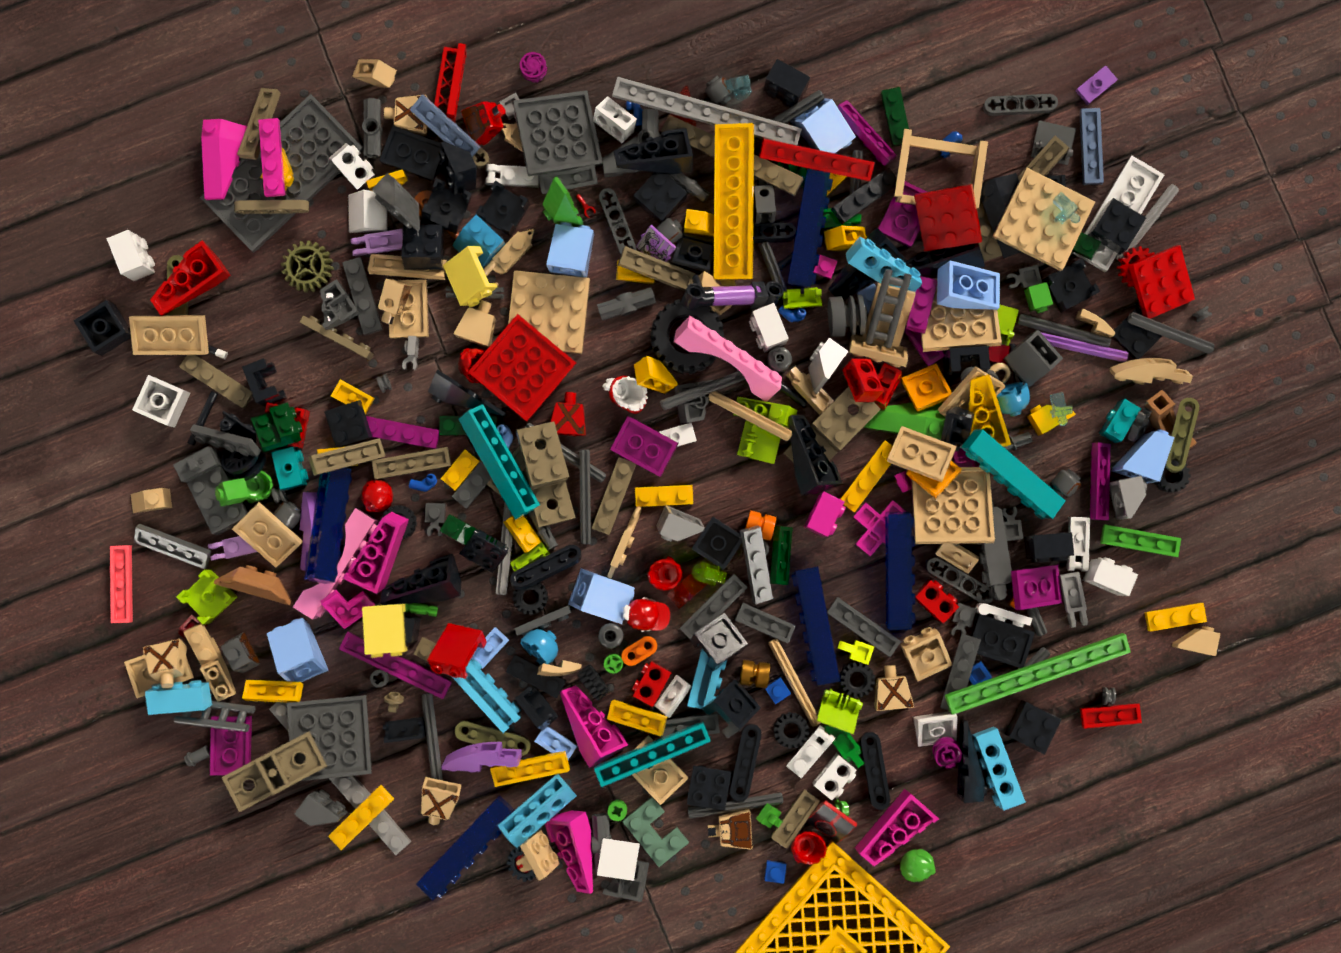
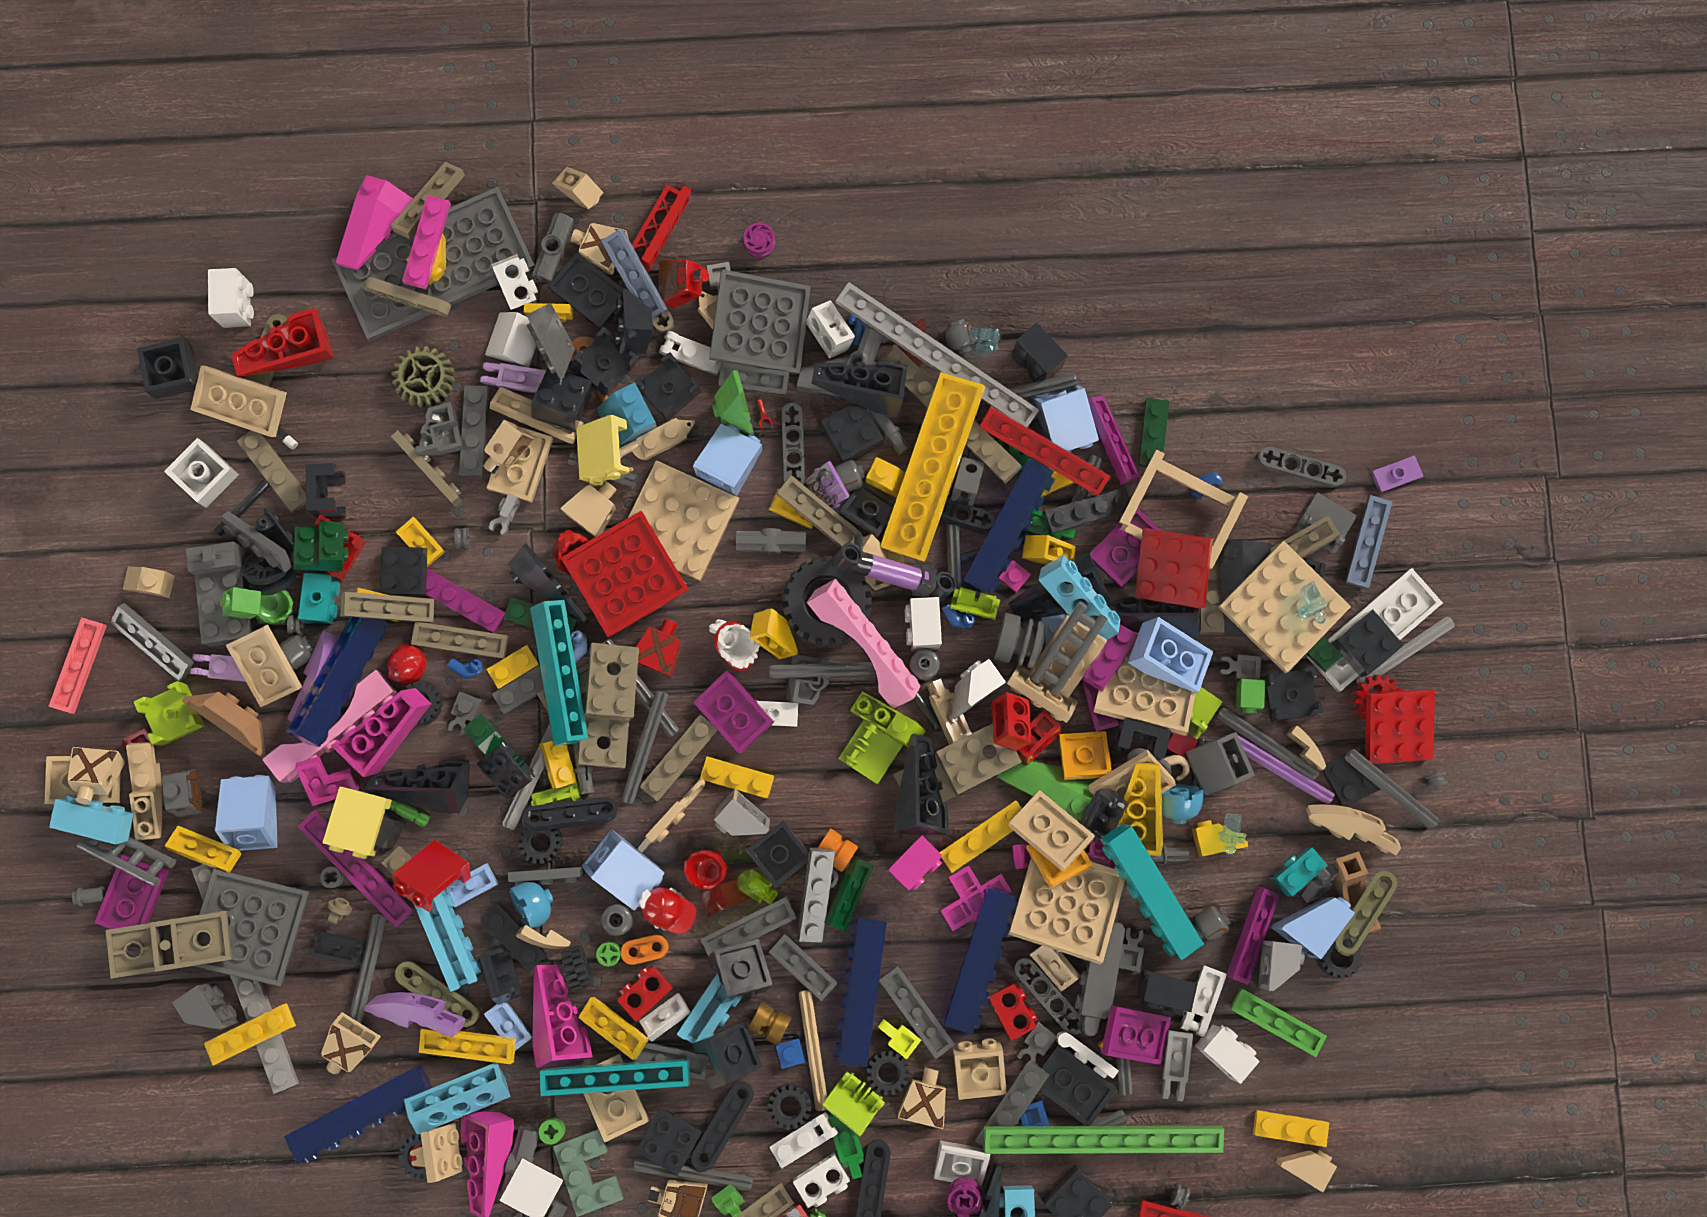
camera: 15 degrees right, 5 degrees down
tan axle [708,391,792,441] -> none

